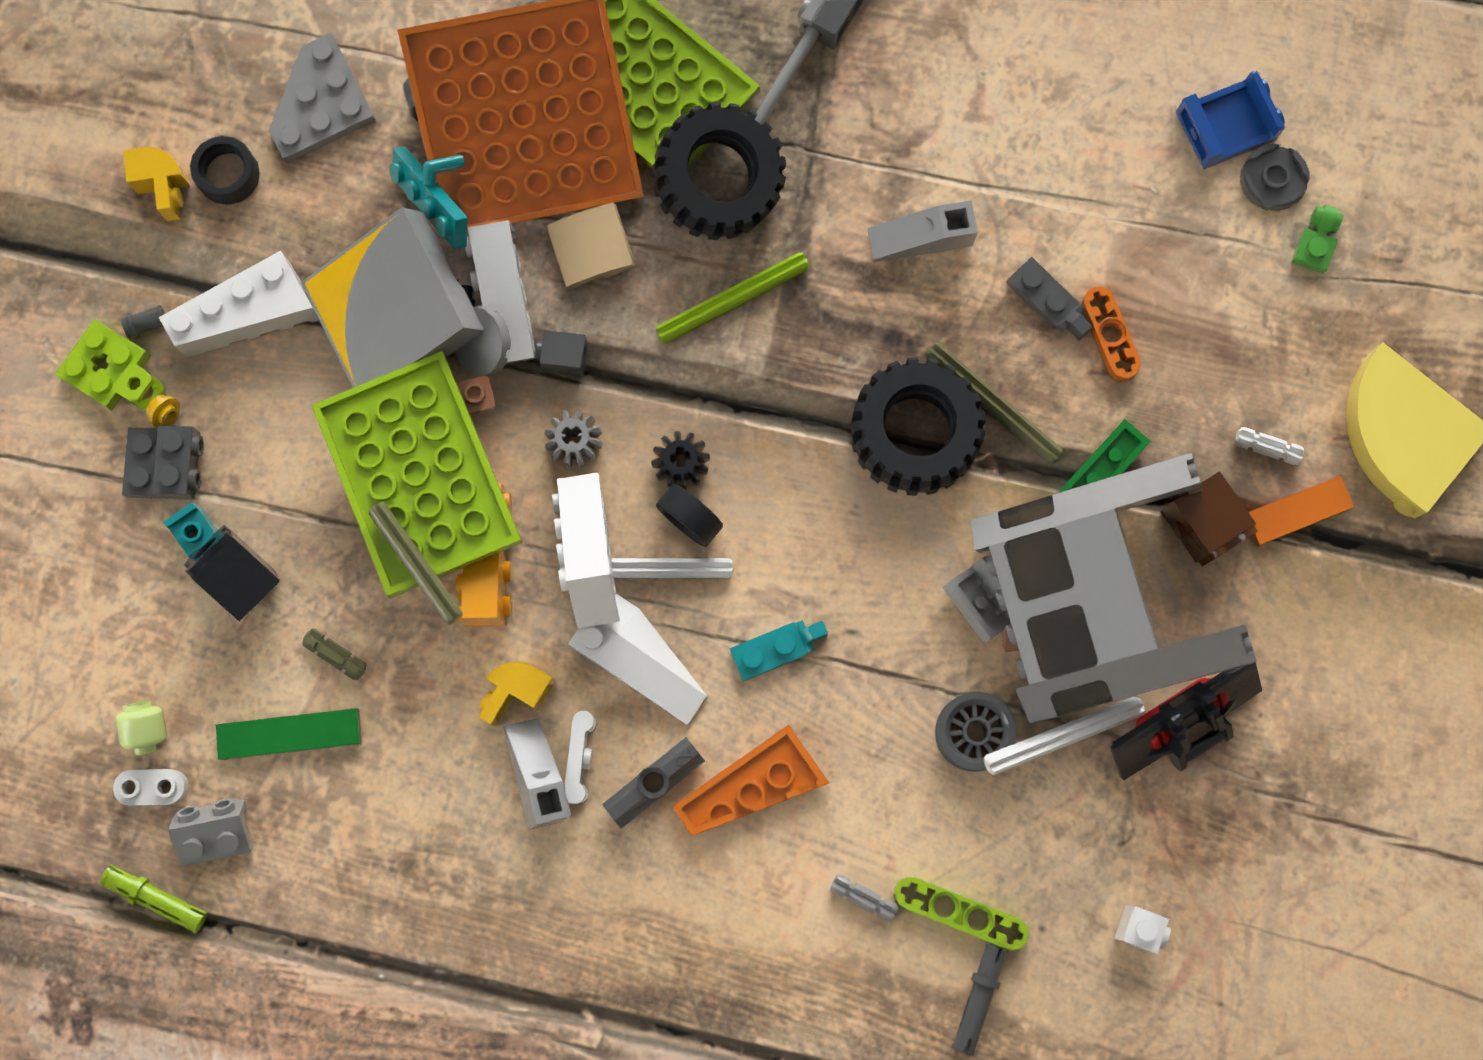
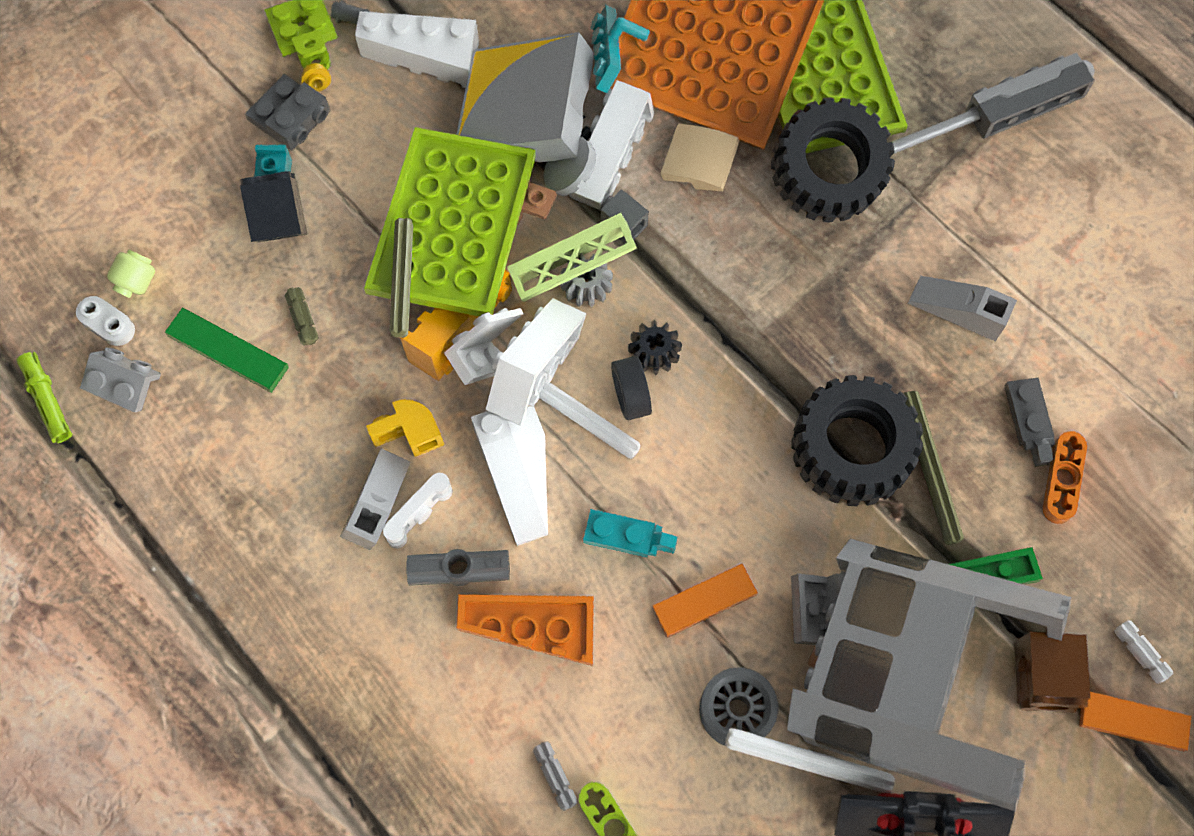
camera: 35 degrees right, 10 degrees down
lime axle [656,252,809,344] -> none
none -> white bracket [444,308,524,385]
none -> yellowish green fence [507,213,637,302]
none -> orange tile [652,563,758,638]

